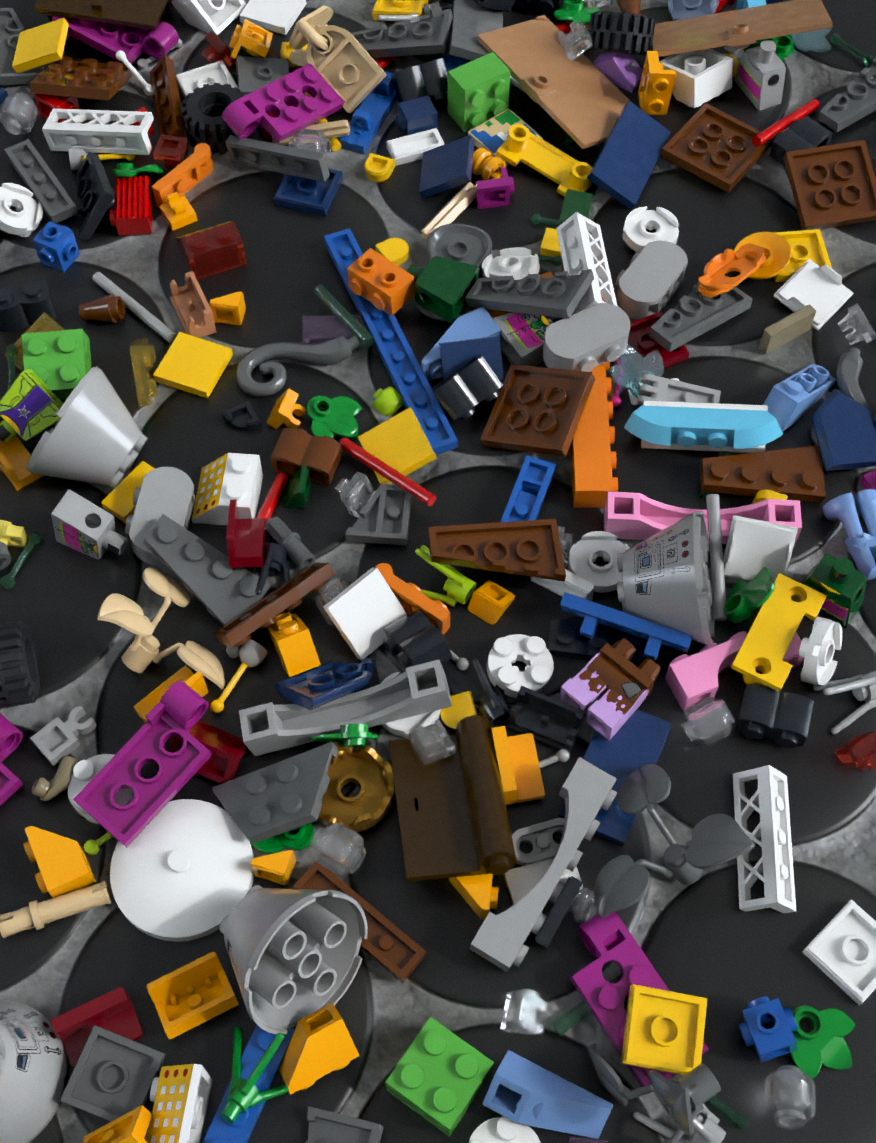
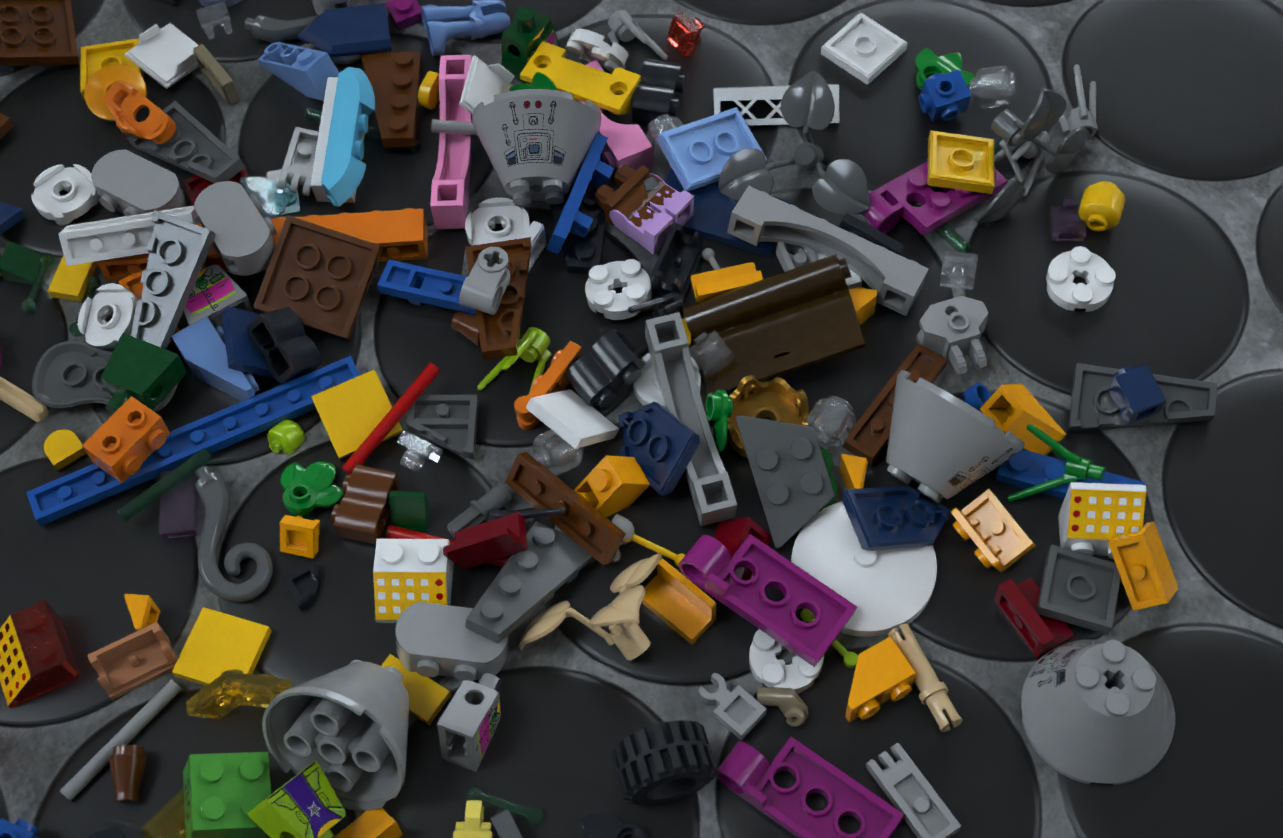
camera: 90 degrees left, 0 degrees up
bright green brick [385,1017,494,1137] -> none
light orange slope [468,580,515,625] -> none
medium blue slope [482,1050,613,1139] -> none
none -> light grey piece [459,247,511,315]
none -> light blue tile [656,107,767,192]
none -> dark blue tile [843,485,951,551]
none -> light grey hinge [916,296,989,375]
none -> blue hinge [962,383,991,412]

